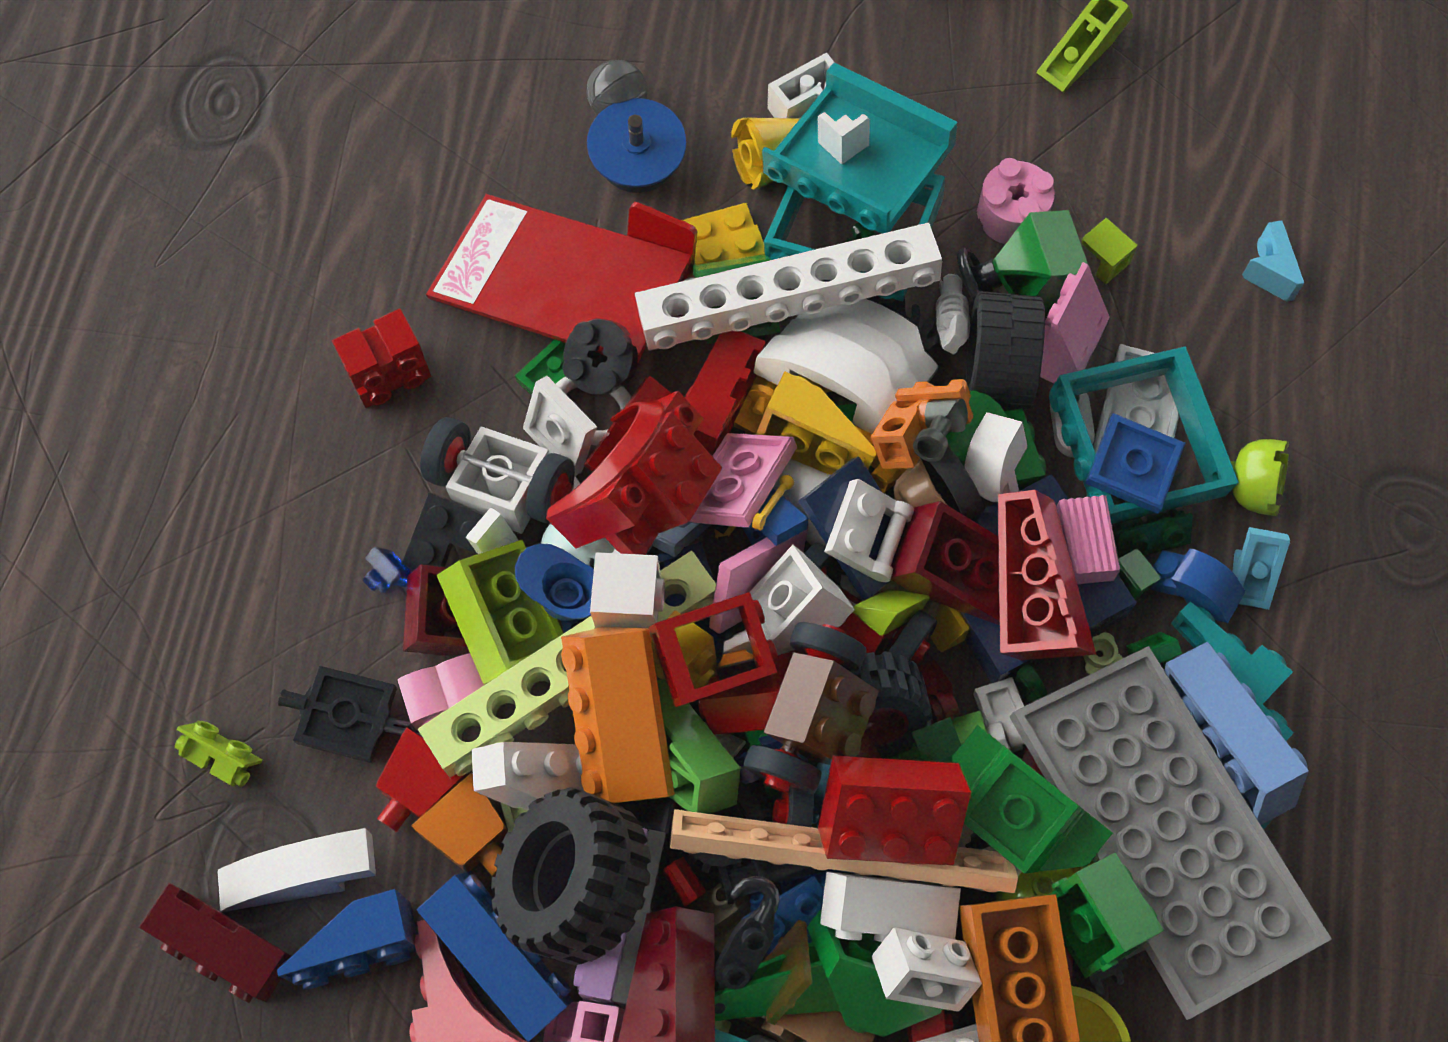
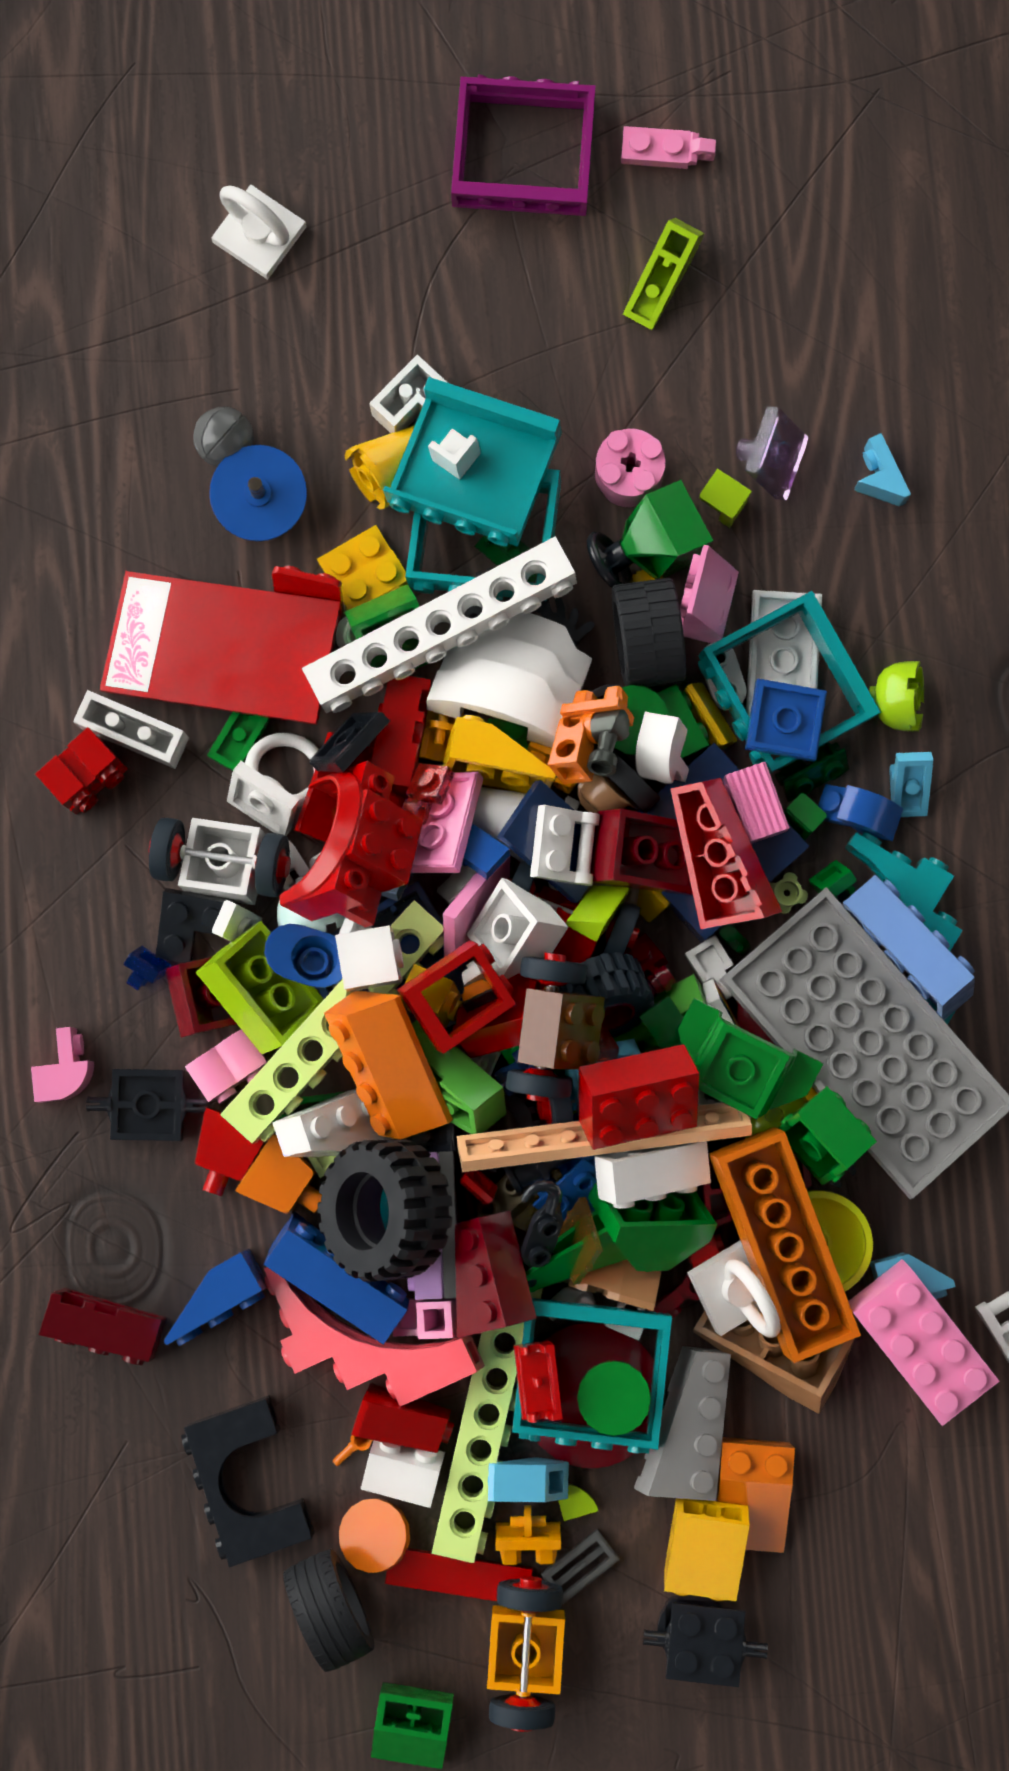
camera: 10 degrees left, 15 degrees up
lime hinge [175,721,263,787] -> none
white slope [218,828,376,912] -> none
black plate [563,319,638,394] -> none
yellow hinge [752,475,794,530] -> none
white brick [872,927,982,1012] -> none
white hinge [936,274,970,354] -> none
none -> bright pink brick [31,1027,94,1103]
none -> white brick [73,690,189,769]
none -> black tile [309,712,390,772]
none -> clear red plate [403,763,455,825]
none -> yellow slope [684,683,737,750]
none -> clear purple tile [736,406,809,500]

